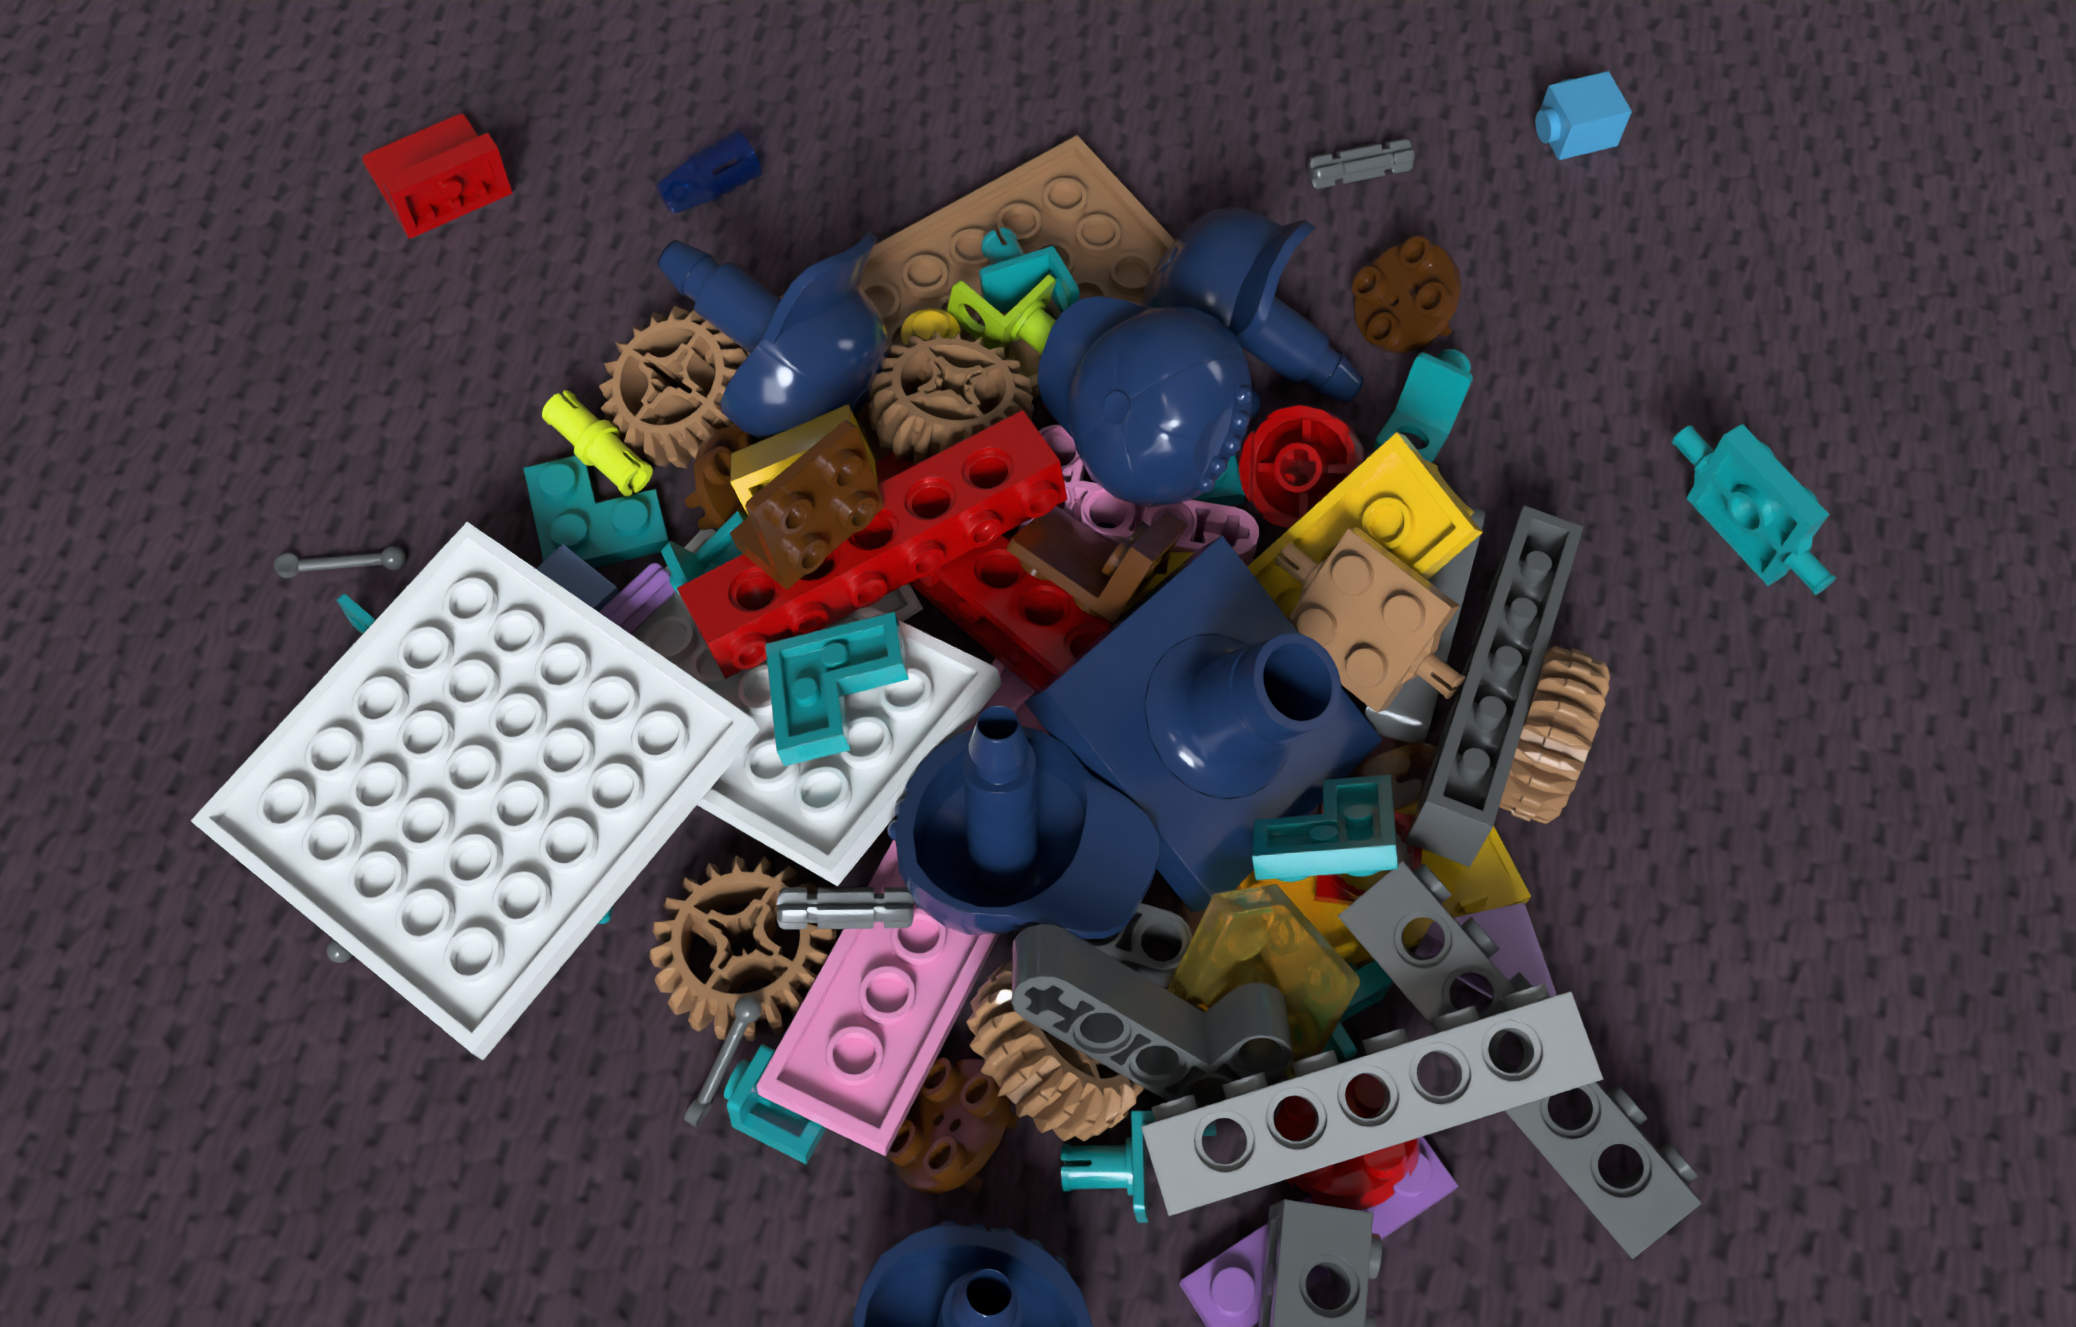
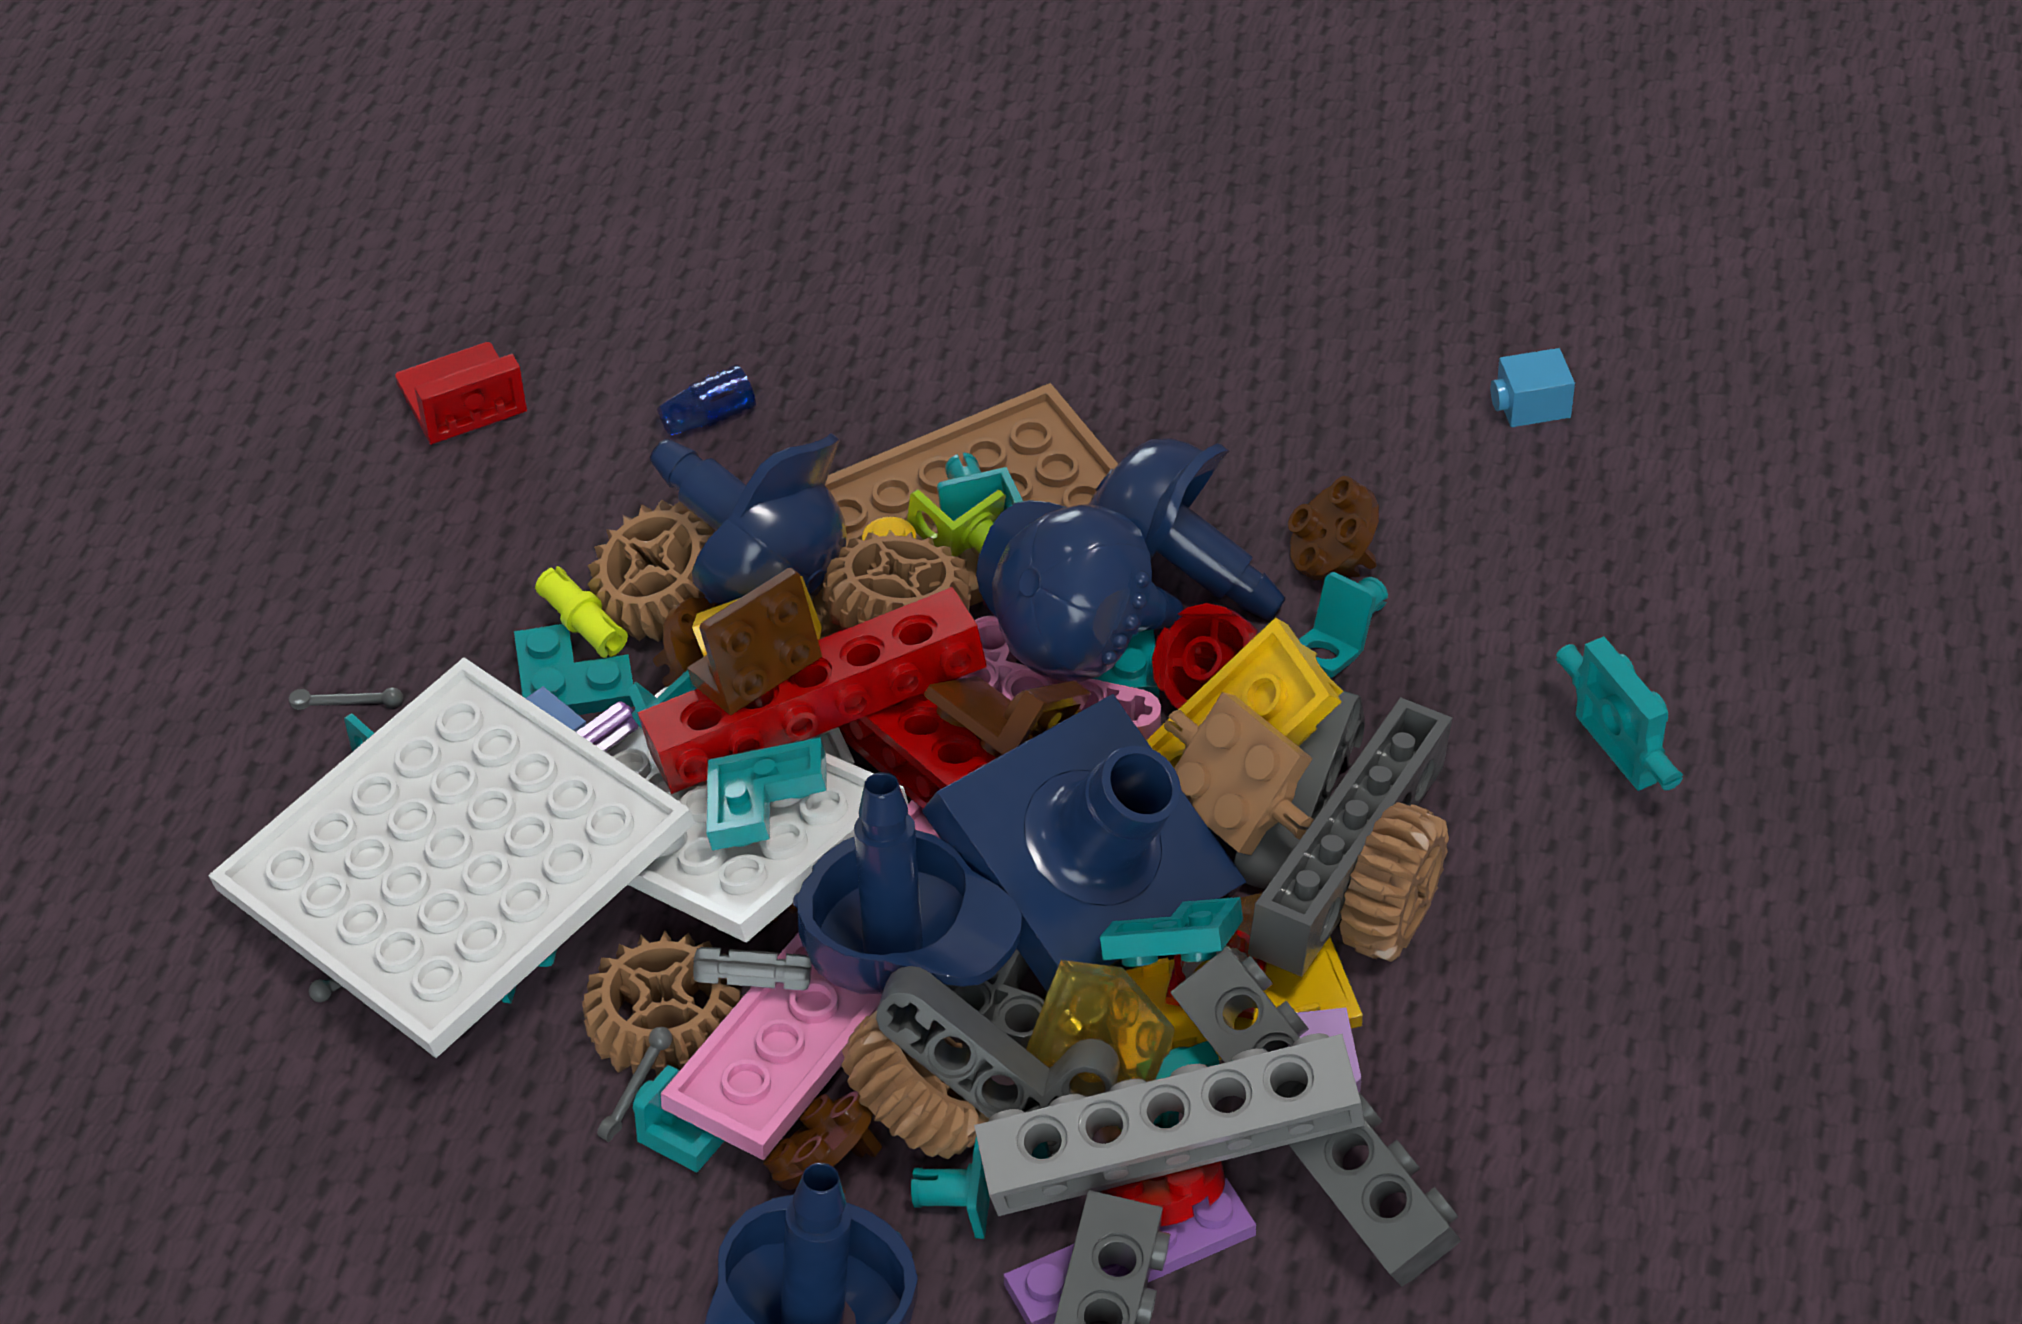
camera: 10 degrees right, 15 degrees down
dark grey axle [1306,138,1415,189] -> none

